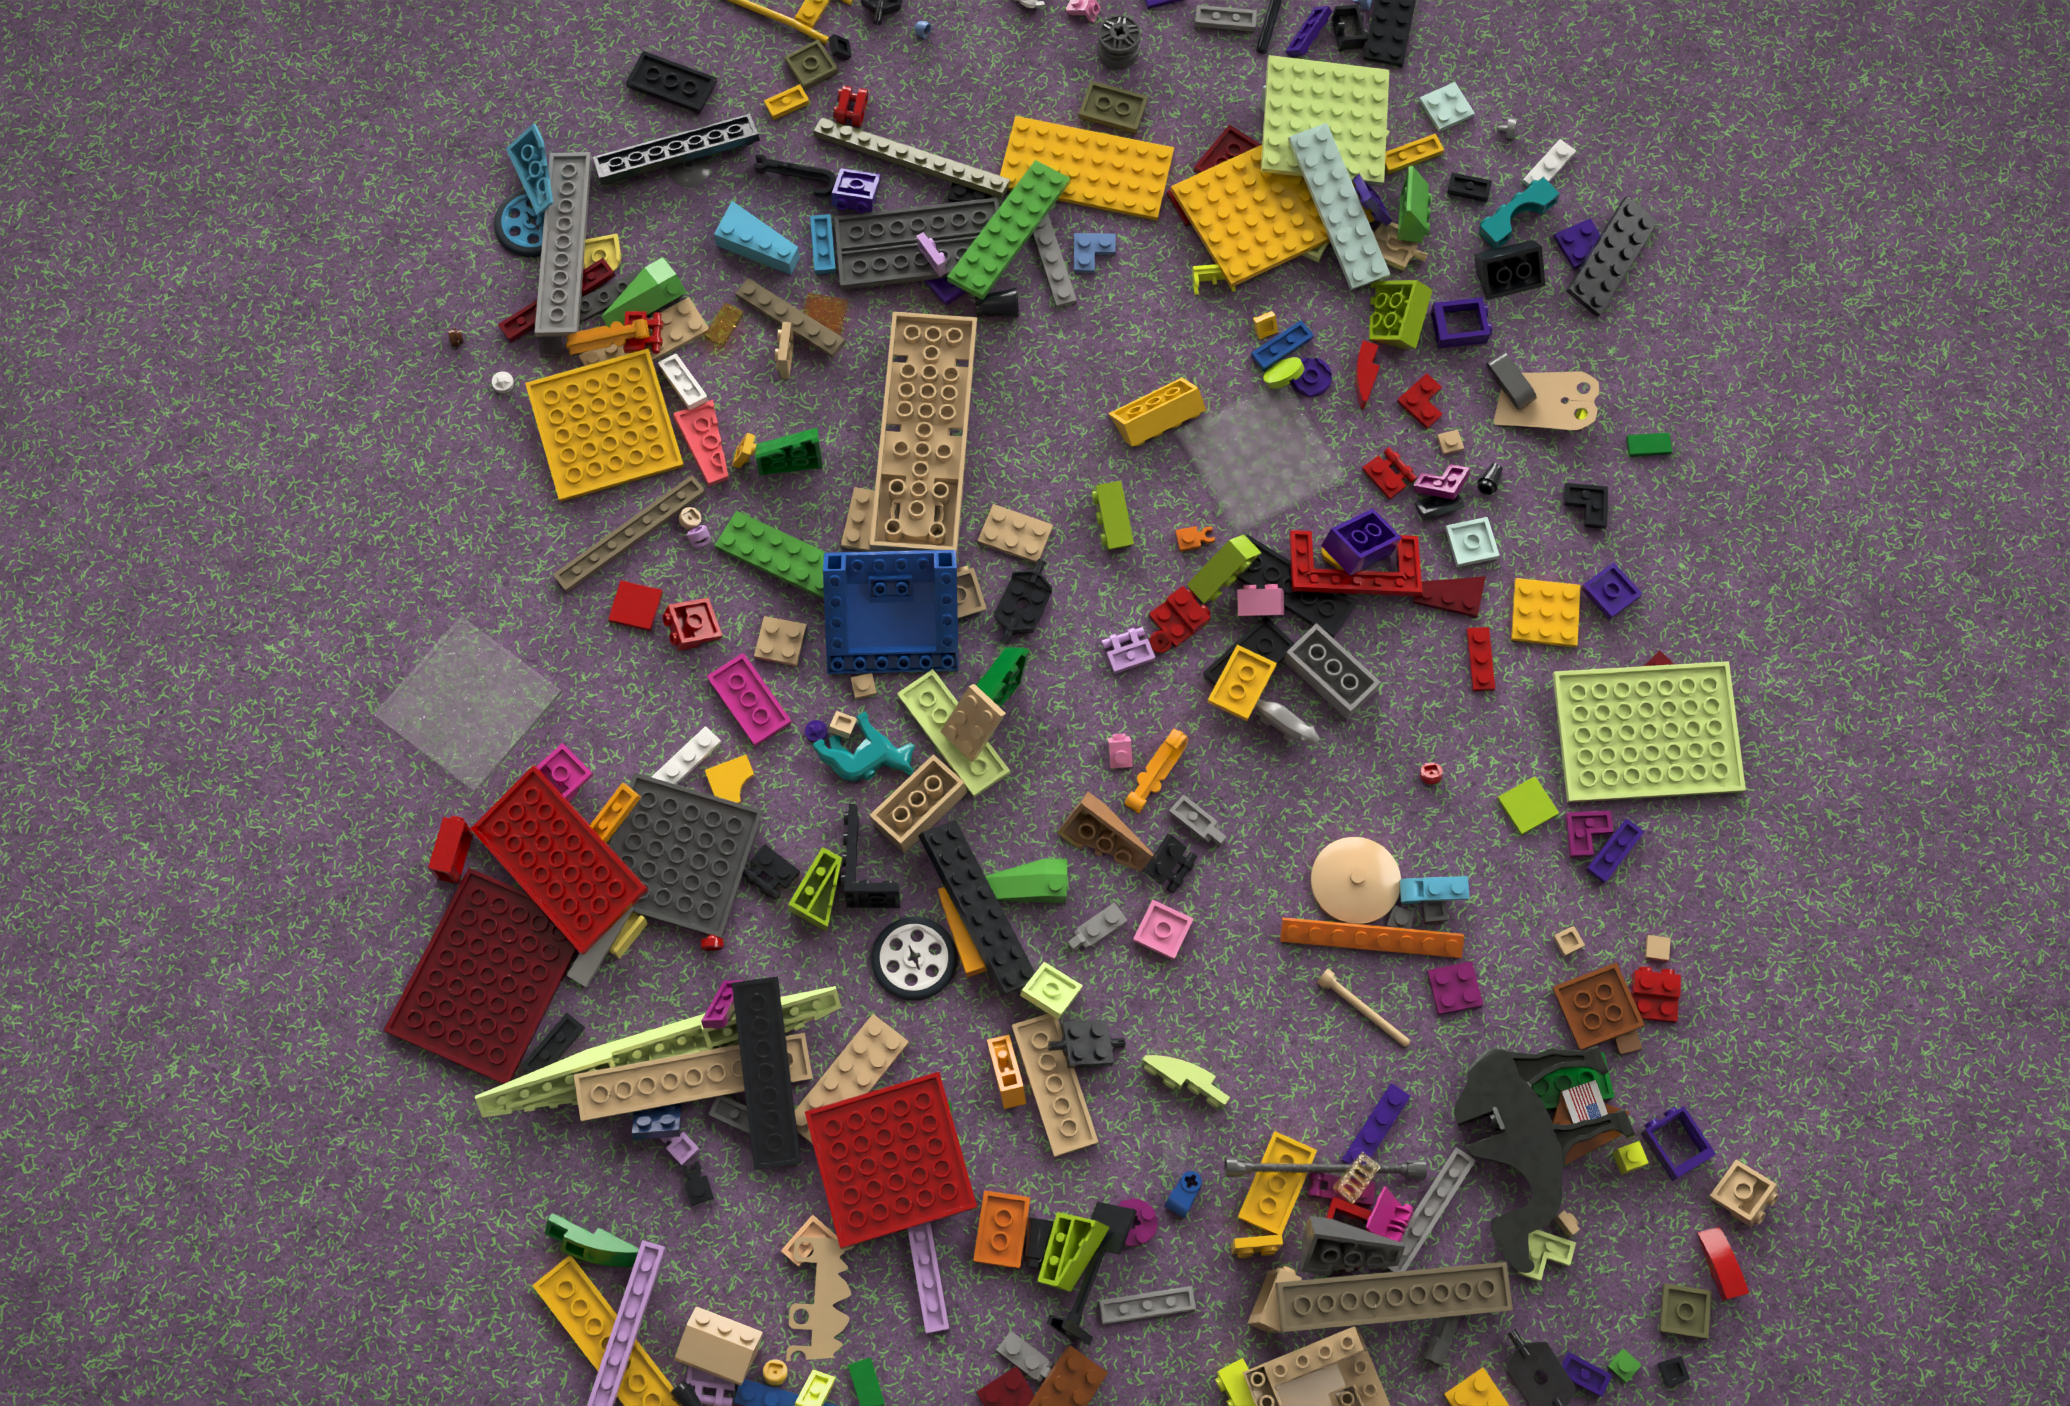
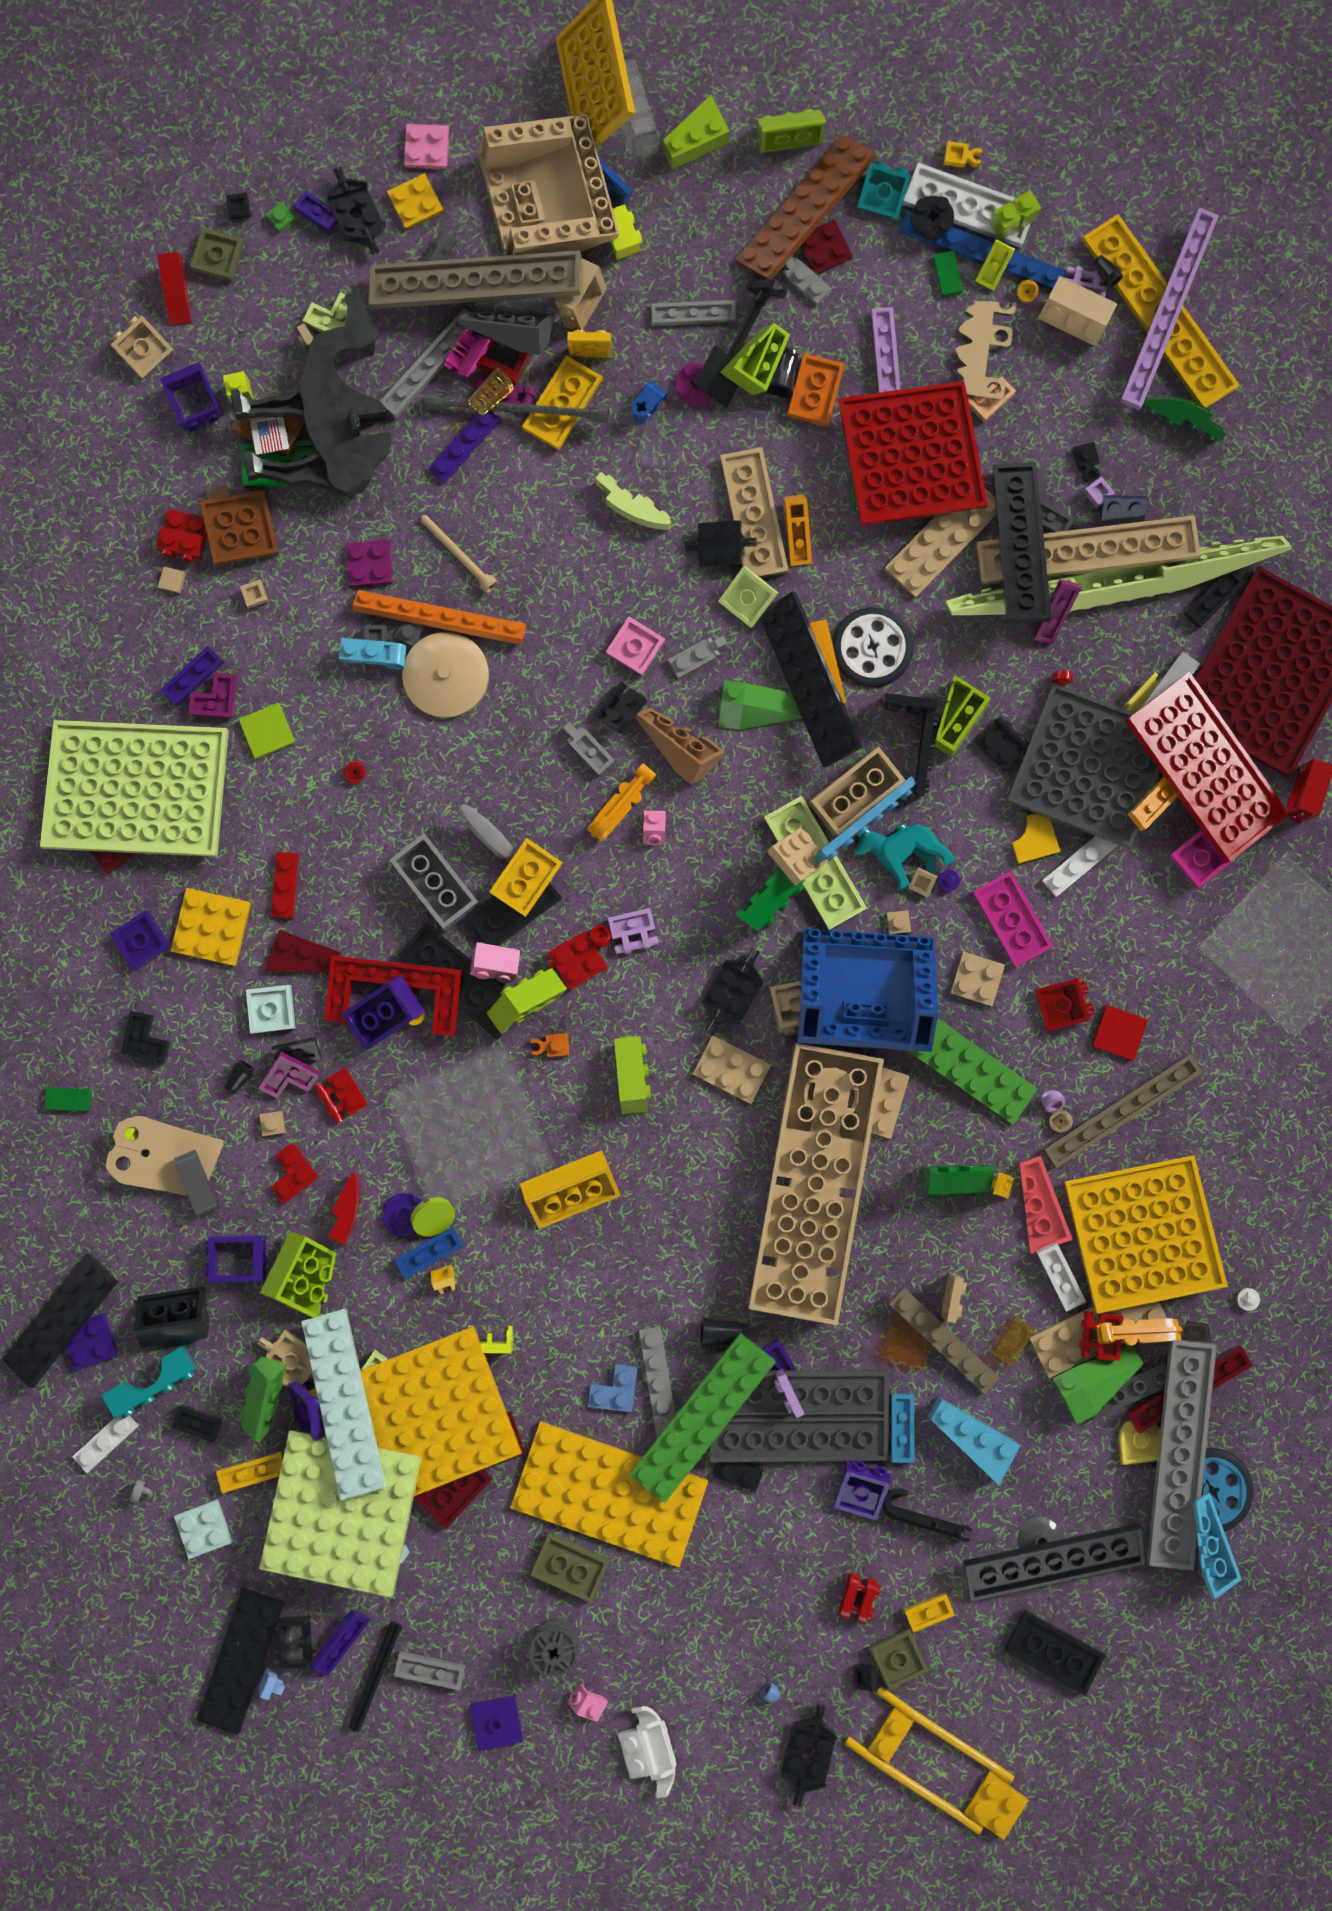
camera: 175 degrees left, 15 degrees up
reddish brown plate [448,327,464,347] -> none
plate [814,118,1010,198] -> none
none -> dark azure plate [814,776,917,864]

